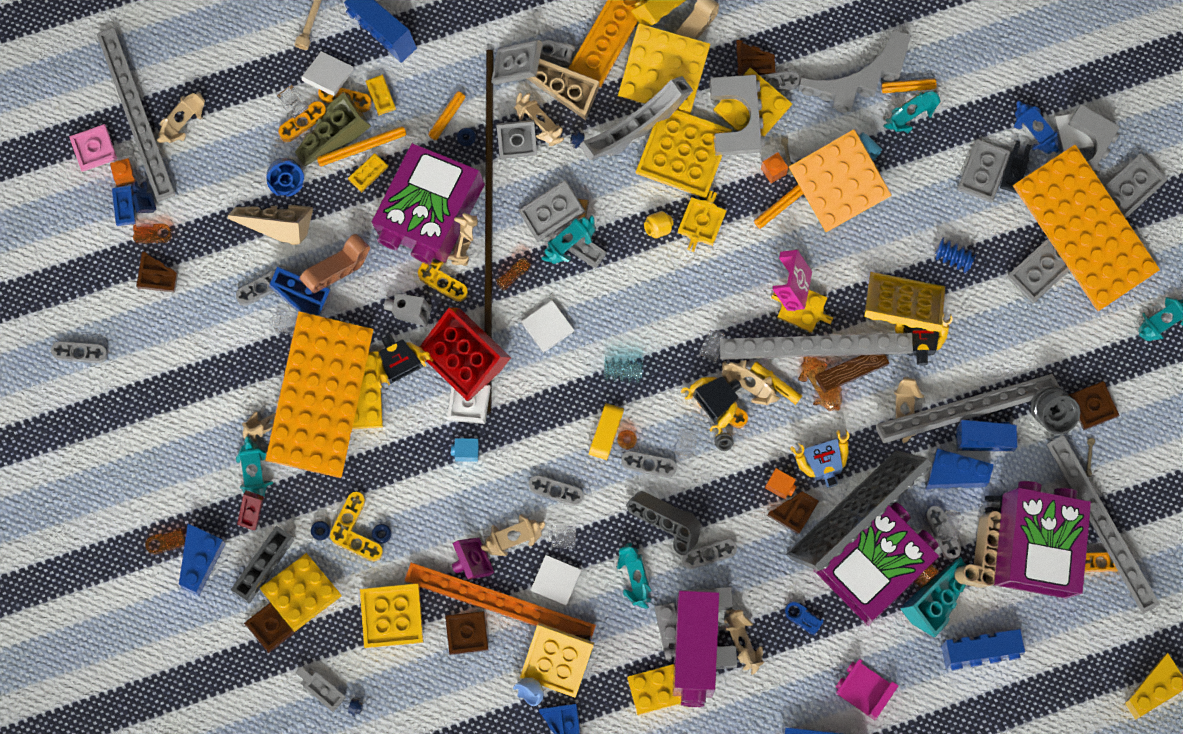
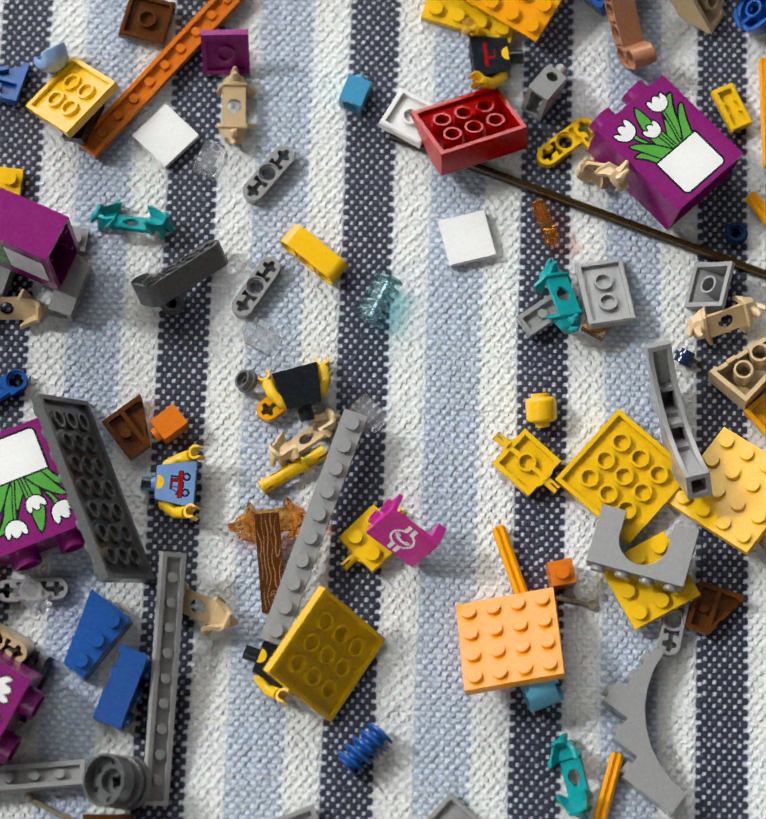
camera: 110 degrees right, 0 degrees up
clear orange plate [617,430,637,449] -> none
light grey beam [682,540,737,570] -> none

